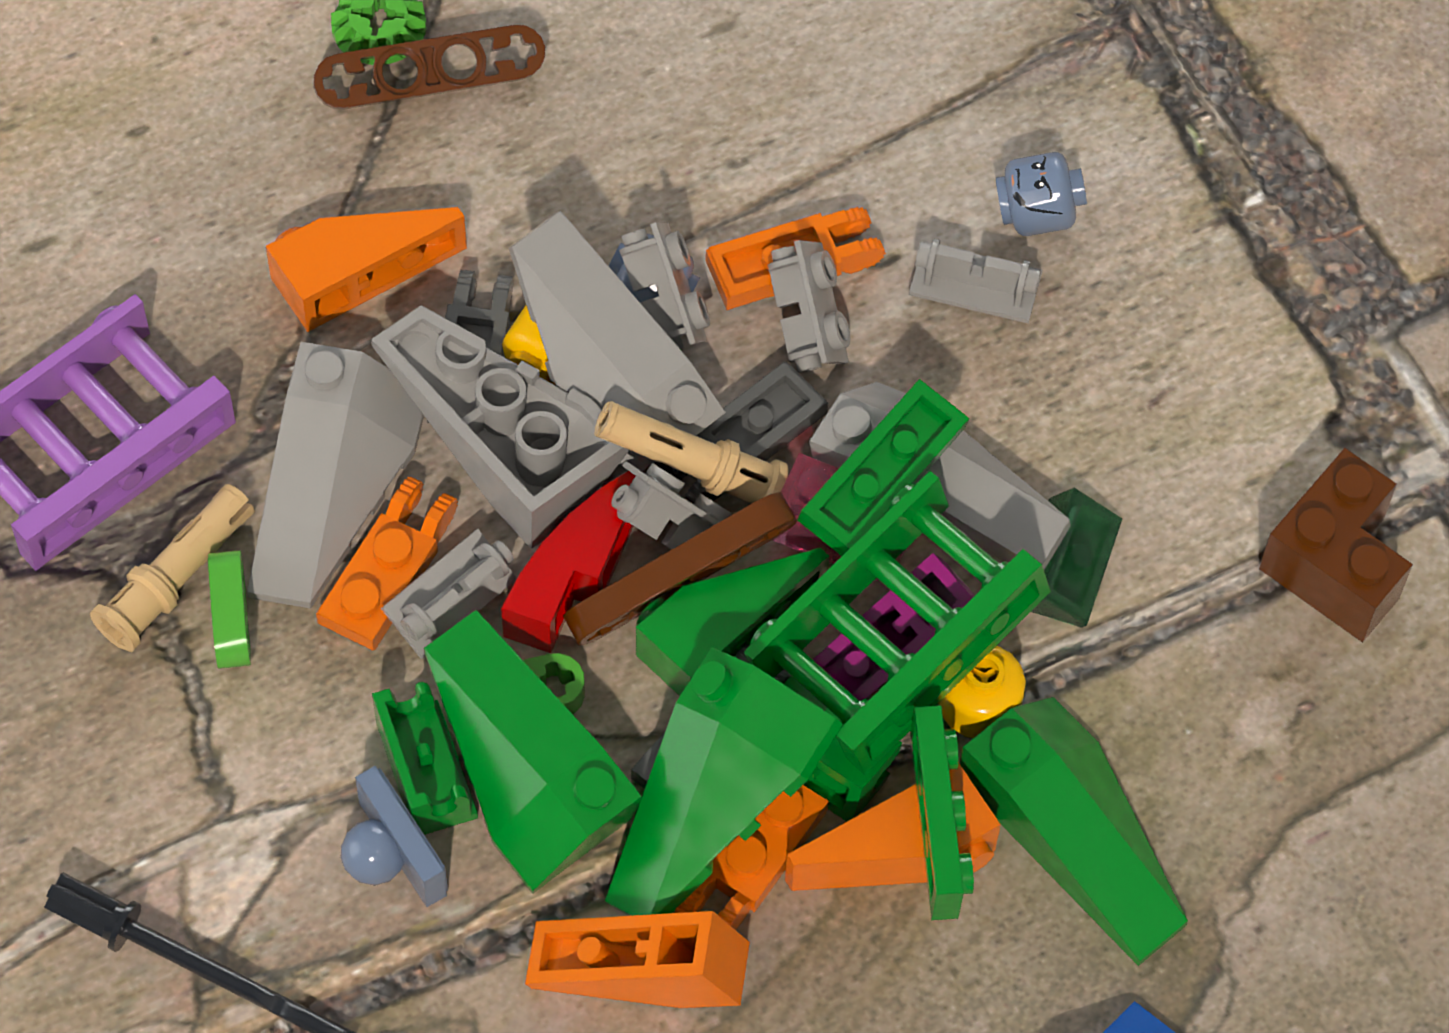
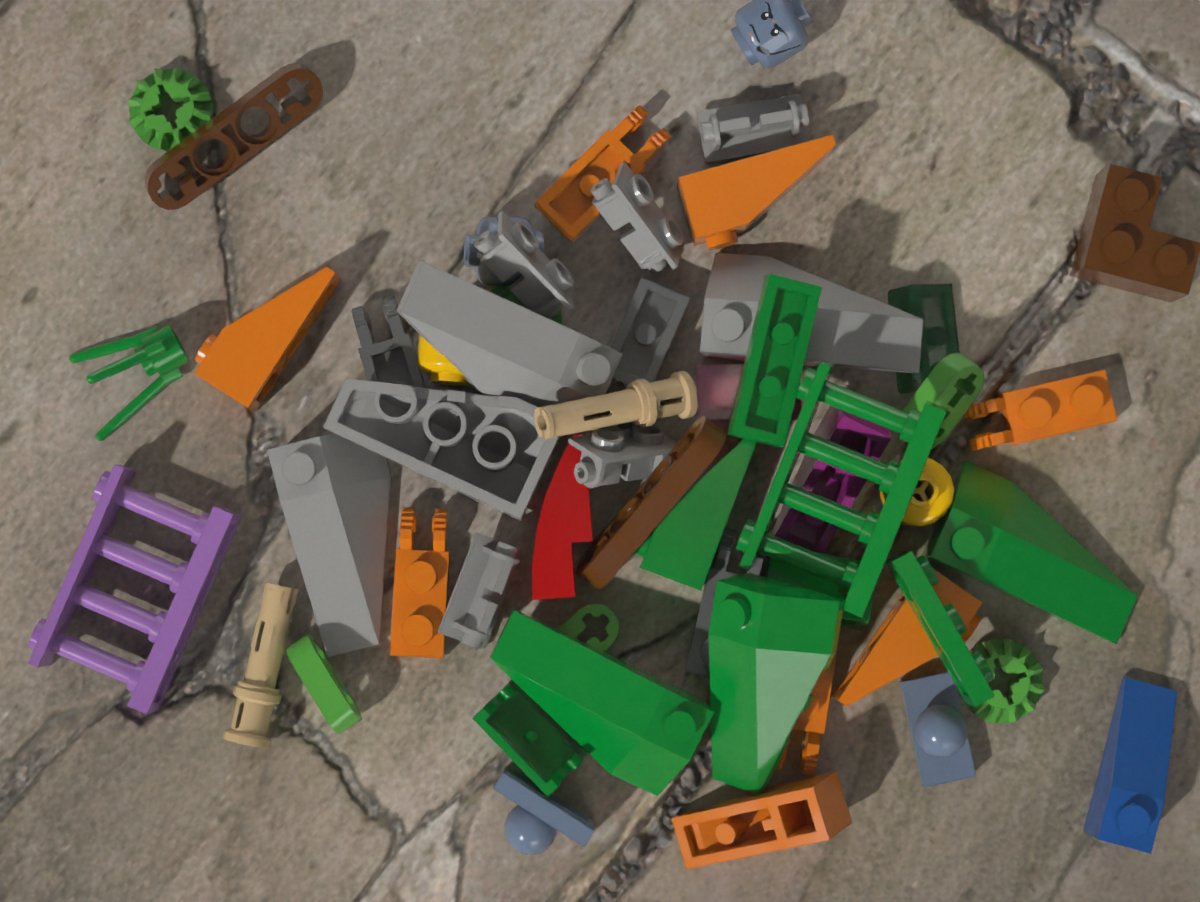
camera: 20 degrees left, 25 degrees up
none -> green plant [69,324,190,441]
none -> orange slope [677,134,836,250]
none -> sand blue tile [899,671,976,787]
none -> bright green beam [903,353,985,449]
none -> bright green gear [960,638,1044,723]
none -> orange hinge [963,369,1118,451]

